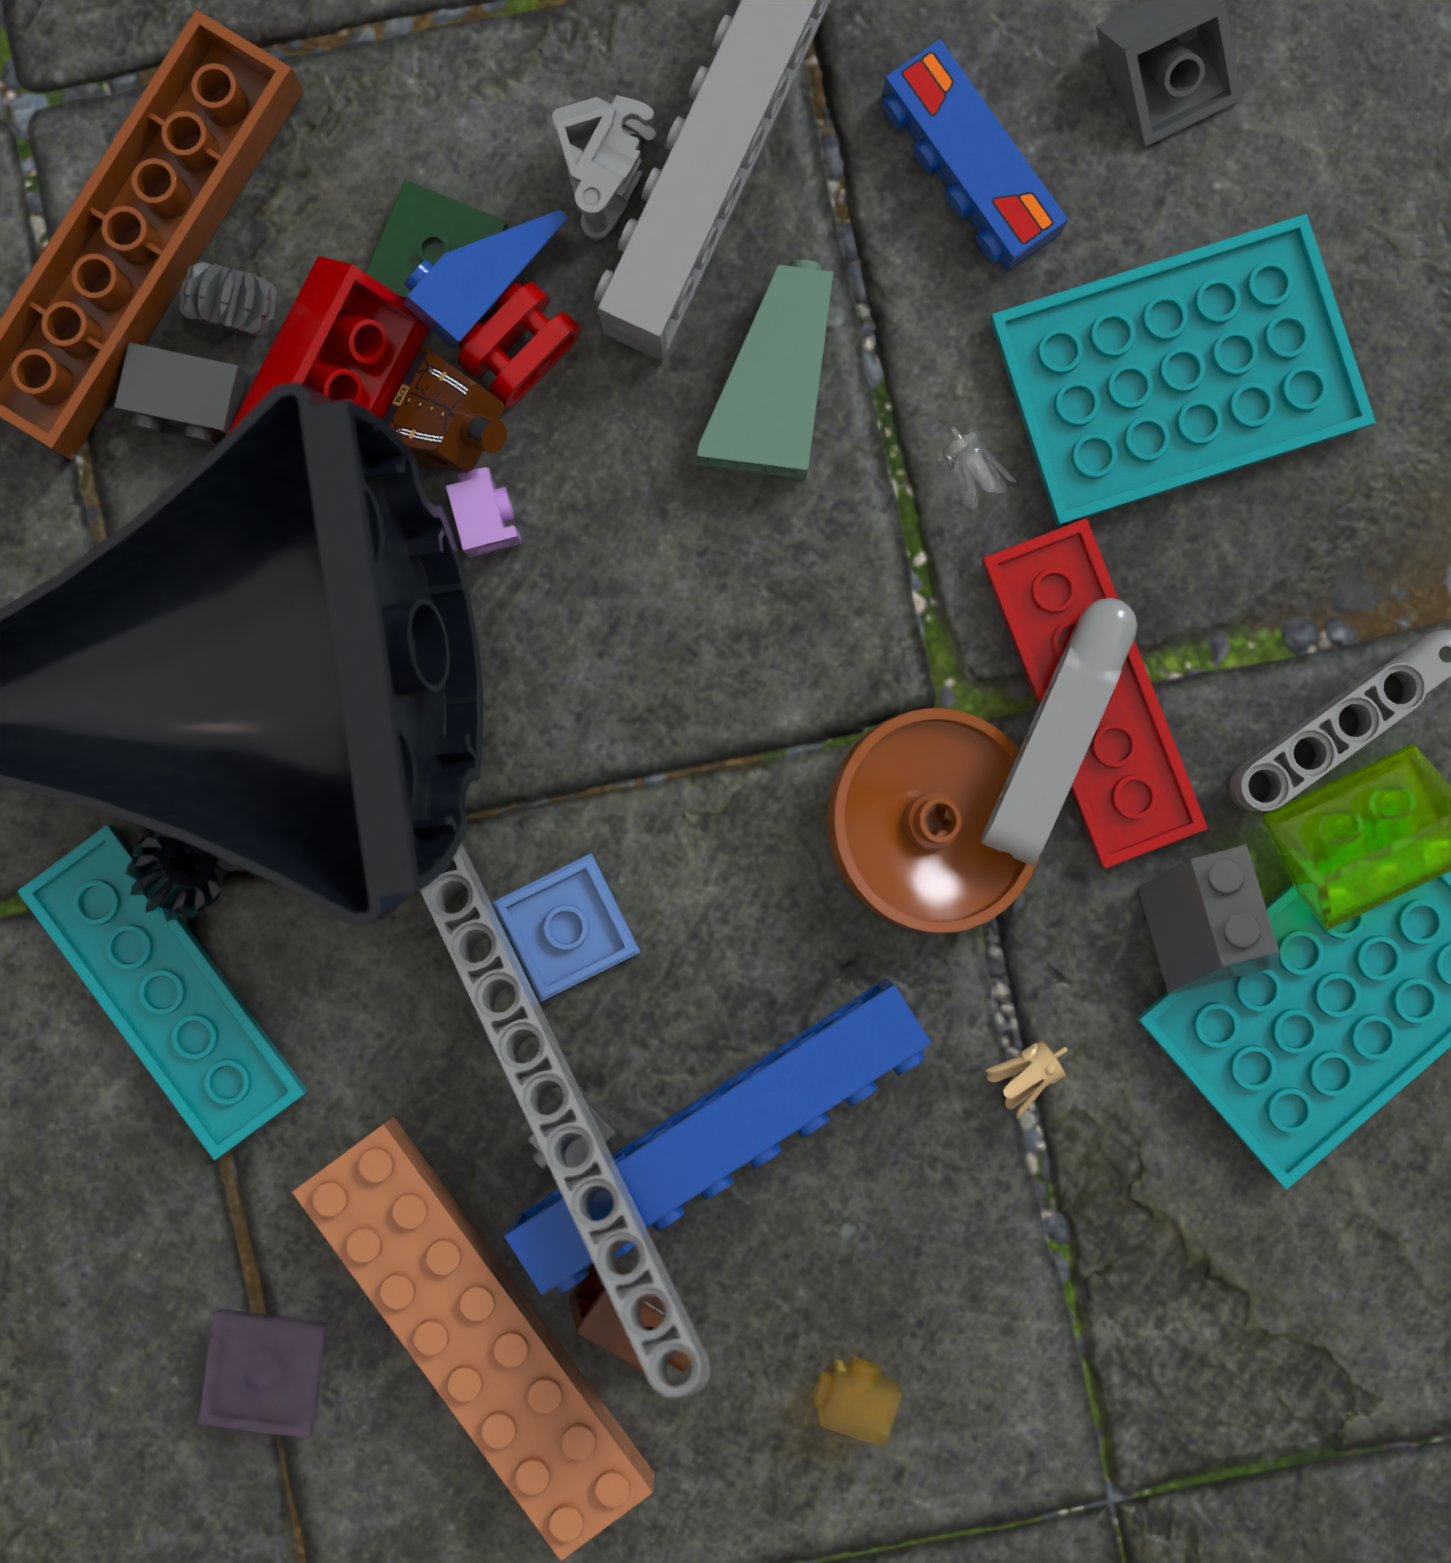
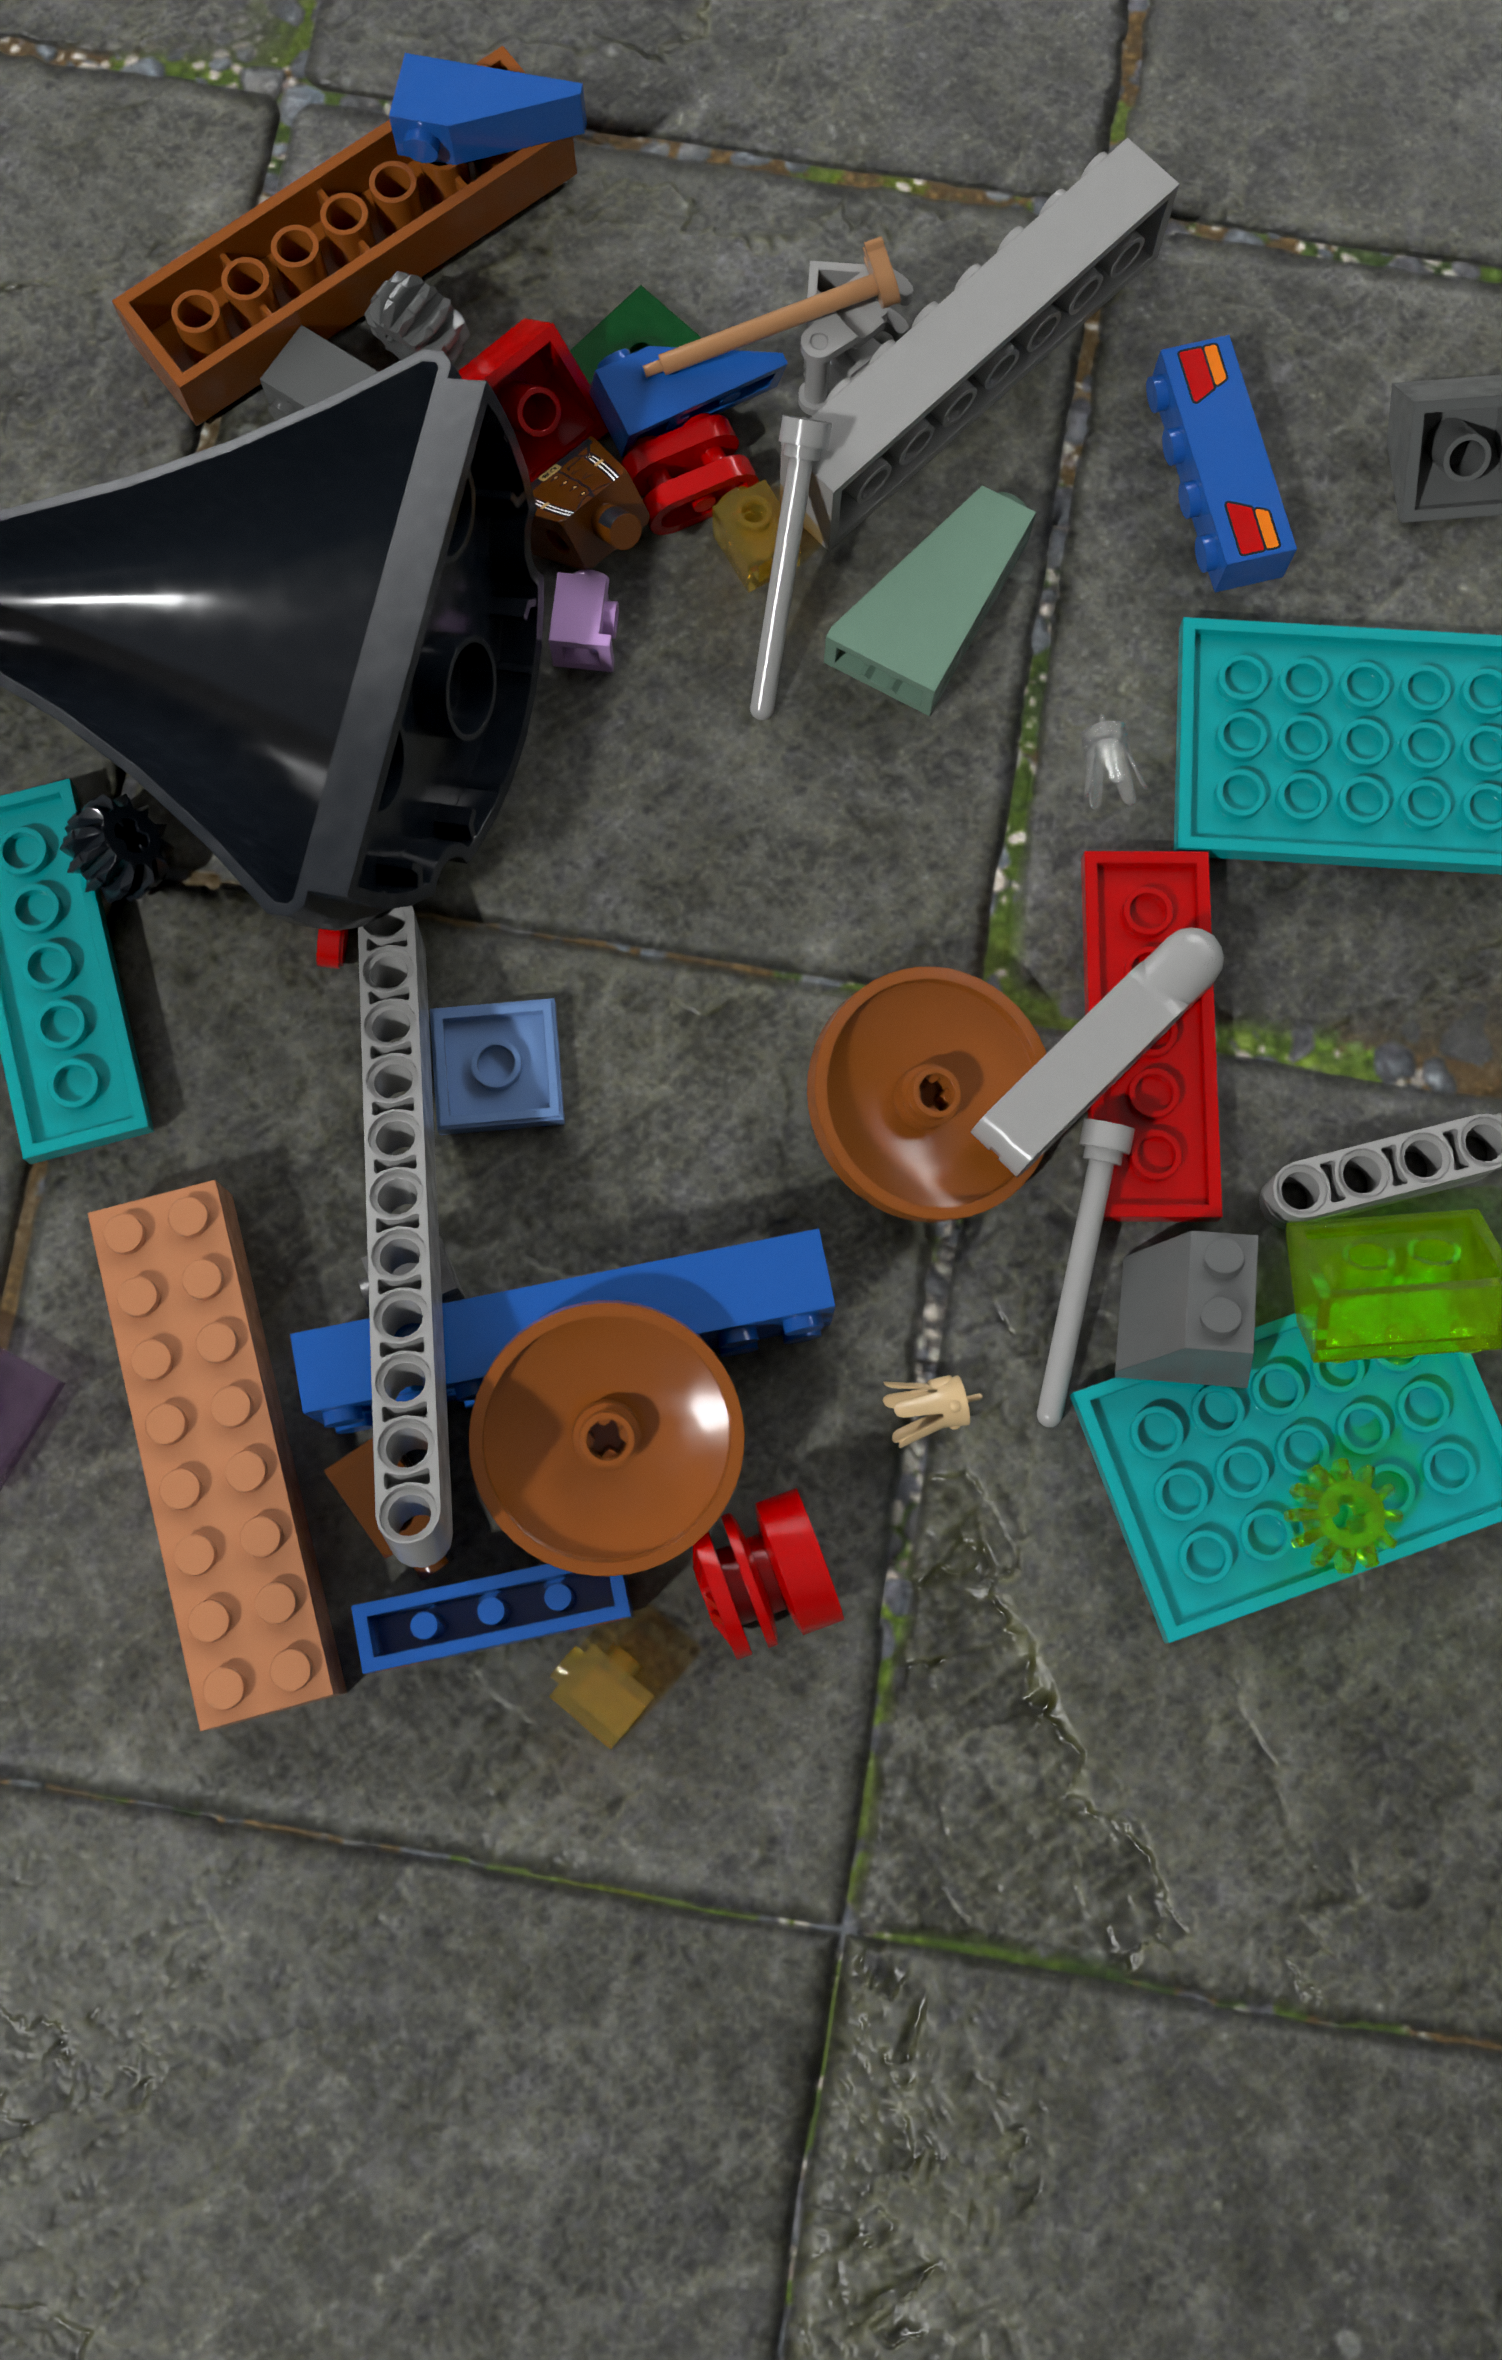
camera: 20 degrees right, 10 degrees down
none -> blue brick [351,1564,635,1674]
none -> blue slope [389,53,587,165]
none -> dark orange dish [469,1300,745,1576]
none -> medium nougat piece [643,236,901,377]
none -> red wheel [692,1488,845,1660]
none -> clear yellow brick [712,479,801,593]
none -> light grey piece [750,415,832,721]
none -> light grey piece [1037,1119,1135,1427]
none -> clear neon green gear [1284,1458,1404,1574]

